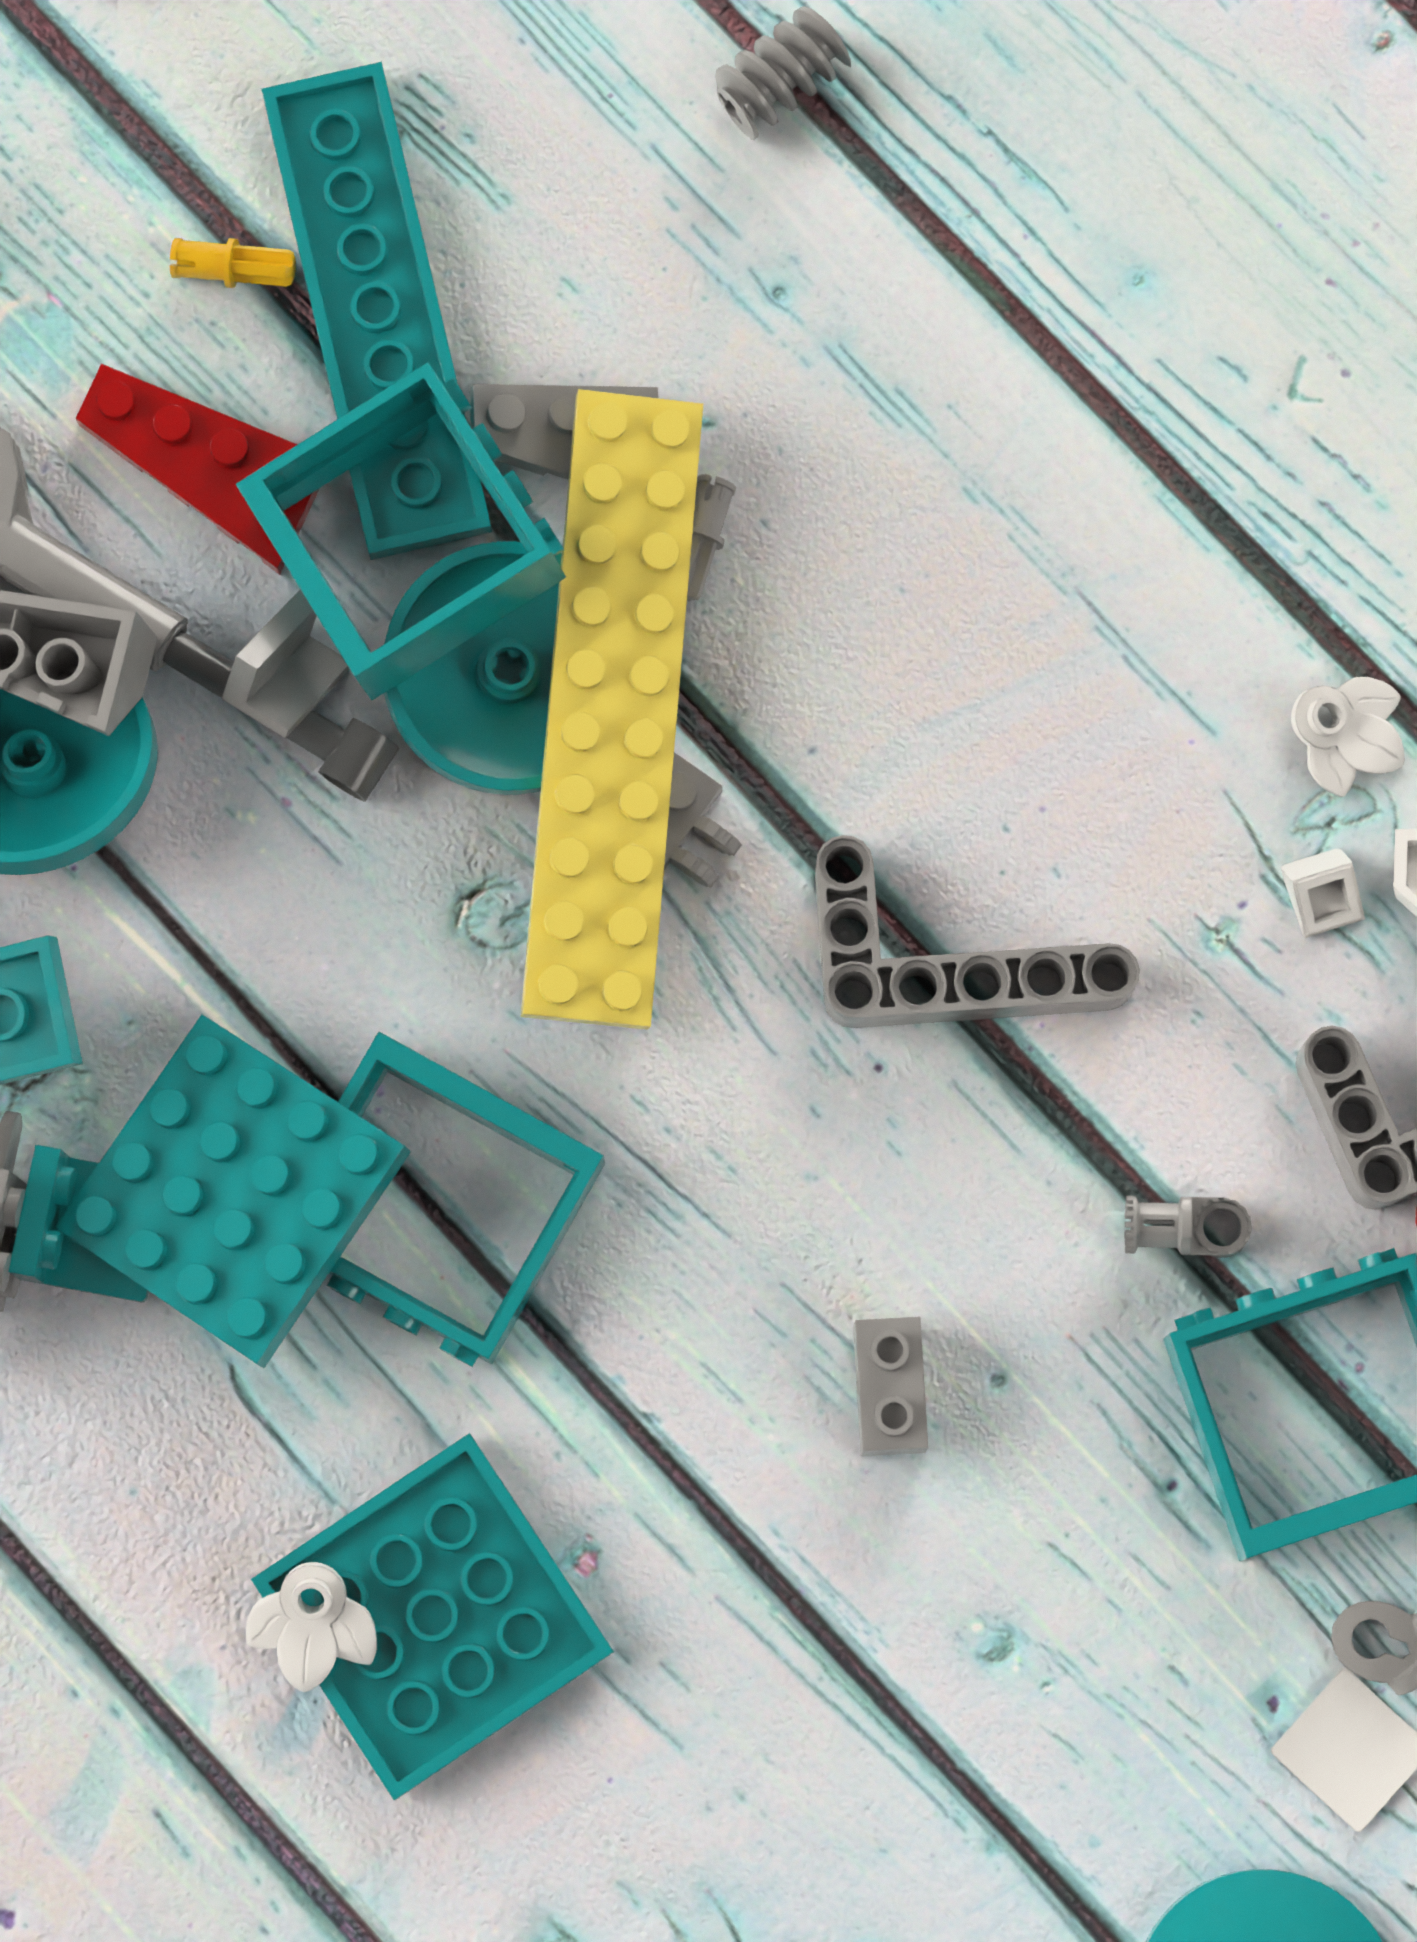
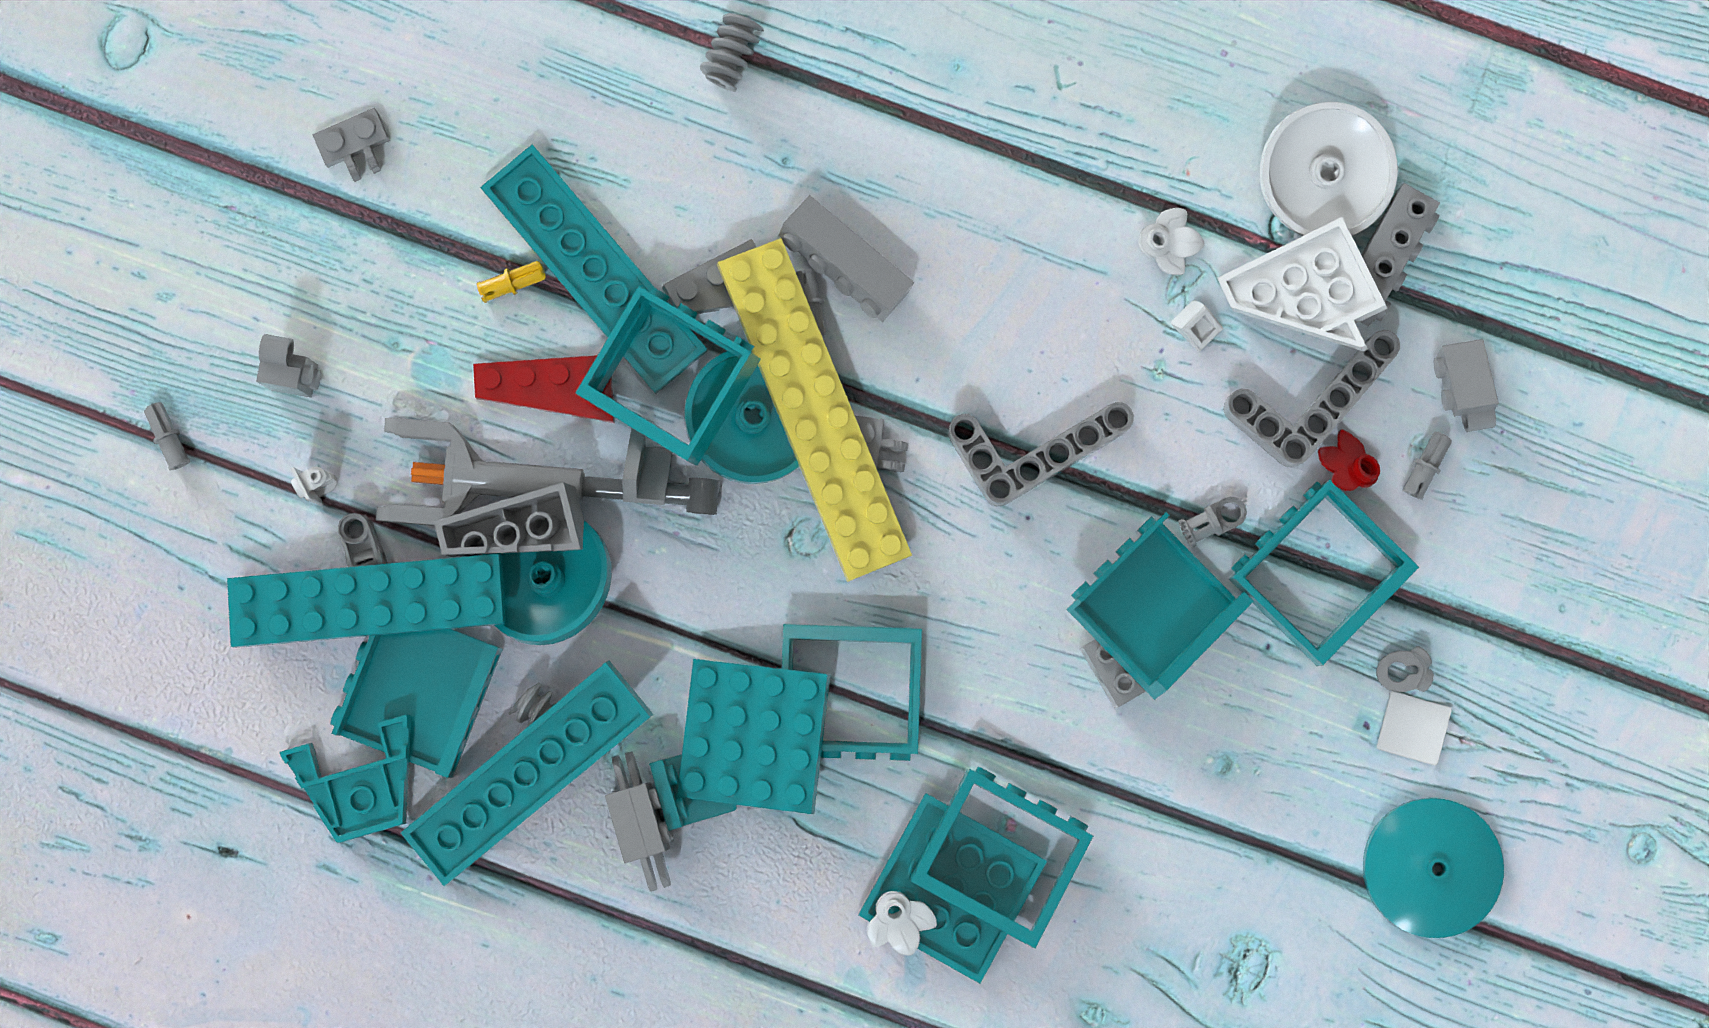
camera: 25 degrees left, 5 degrees up
none -> light grey brick [778,195,914,323]
none -> teal window [908,767,1094,949]
none -> teal panel [1066,512,1254,700]

